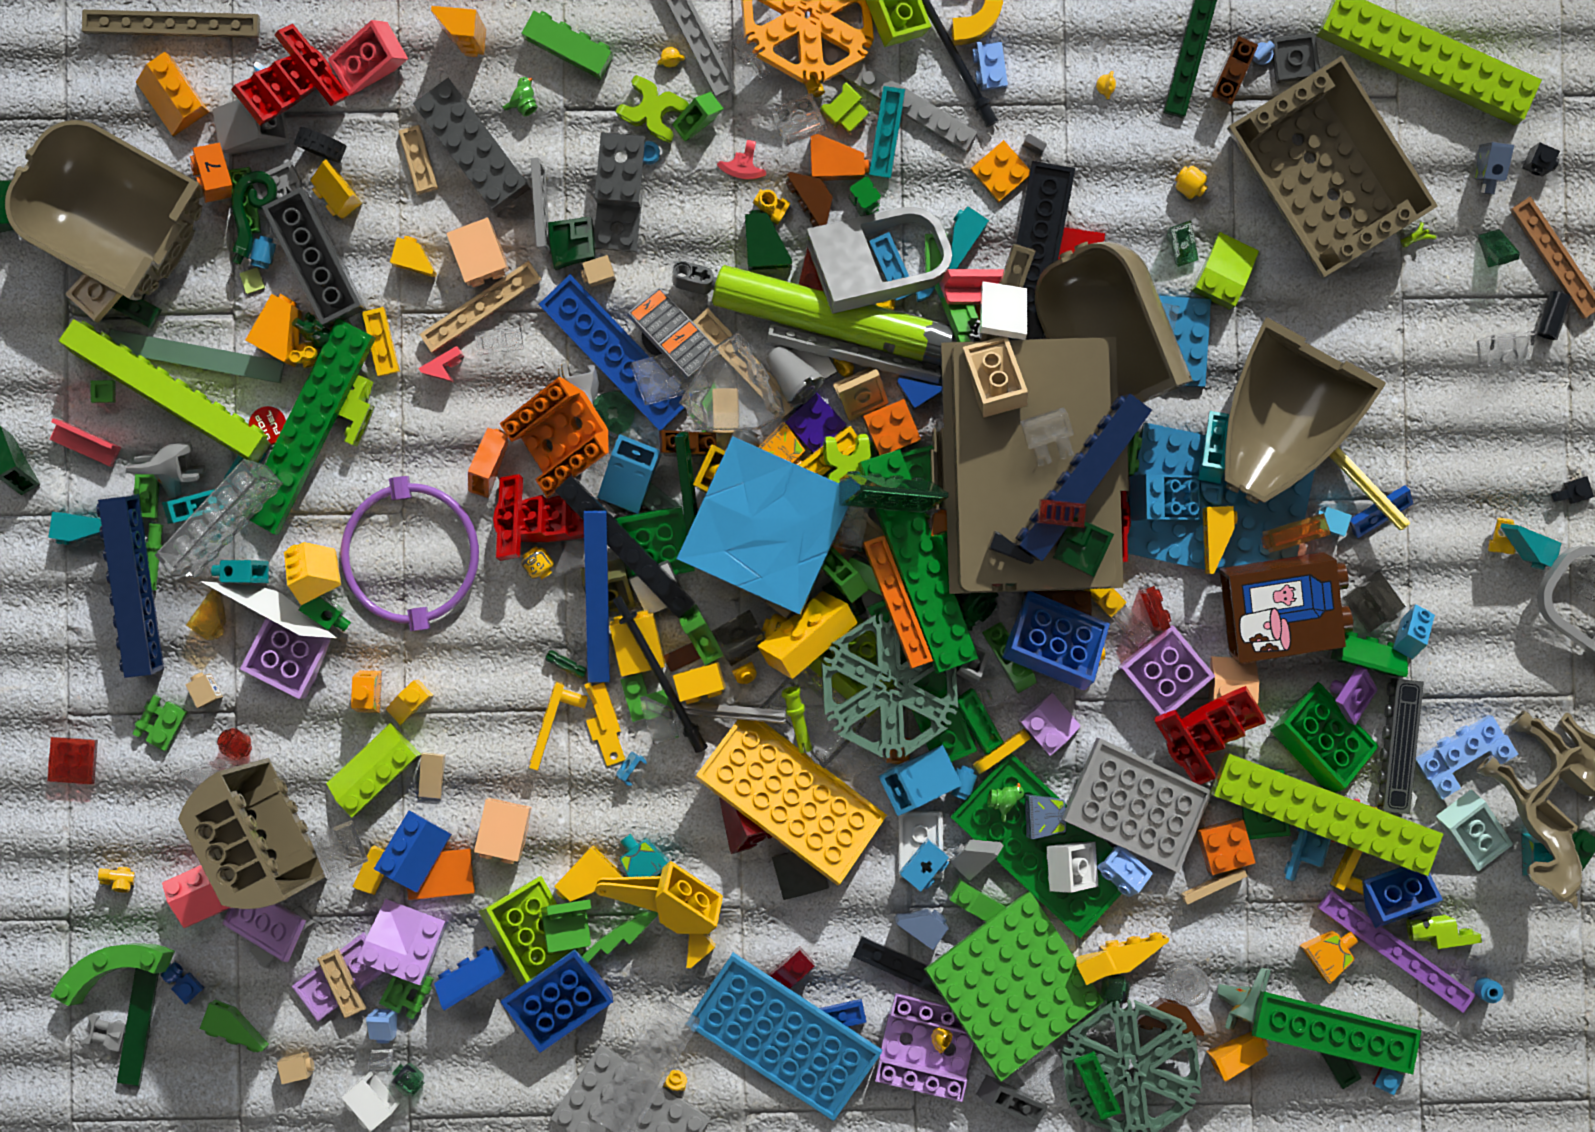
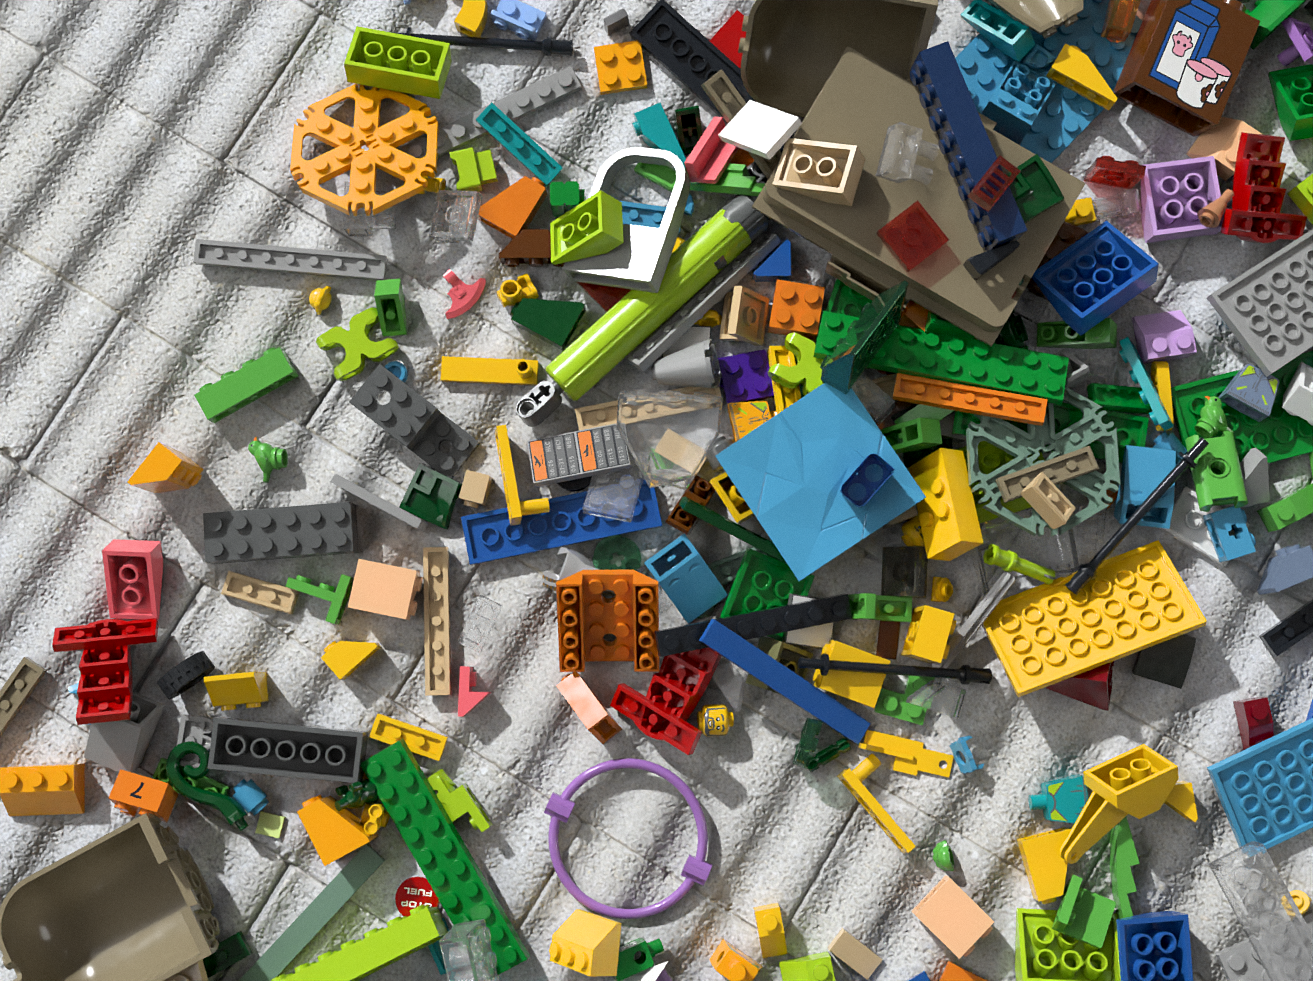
camera: 50 degrees left, 5 degrees down
none -> bright green bracket [285,574,354,625]
none -> yellow piece [440,356,539,386]
none -> yellow piece [495,425,550,526]
none -> lime slope [550,190,624,265]
none -> dark green slope [675,105,703,155]
none -> clear green plate [793,718,823,769]
none -> blue piece [840,453,895,509]
none -> clear red plate [876,200,949,272]
none -> bright green piece [933,840,954,871]
none -> dark tan tile [995,446,1099,503]
none -> tan slope [1021,472,1076,529]
none -> black bar [1065,437,1209,596]
none -> teal plate [1119,337,1174,431]
none -> bright green piece [1185,431,1248,512]
none -> nougat cone [1197,189,1234,228]

